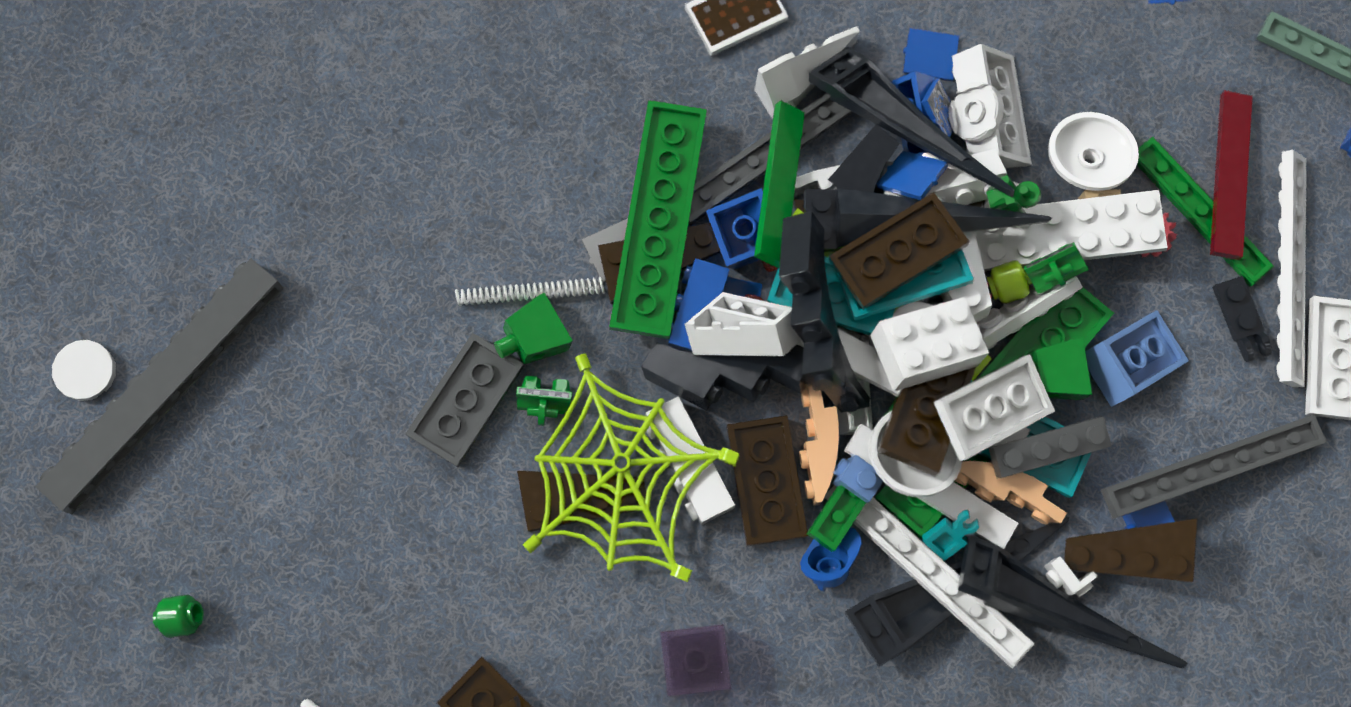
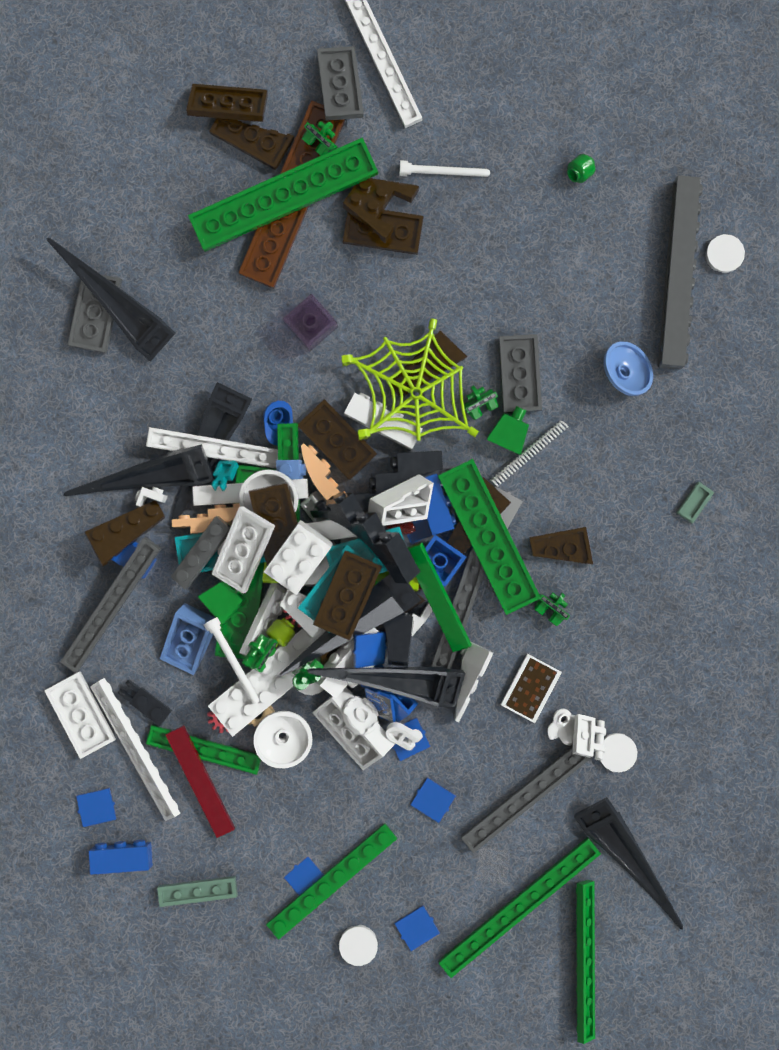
camera: 150 degrees right, 10 degrees up
none -> white piece [204,617,259,704]
none -> white plate [386,722,423,750]
none -> dark brown wing [529,527,593,565]
none -> green hips [534,592,570,626]
none -> medium blue dish [604,342,653,396]
none -> sand green tile [676,481,714,524]

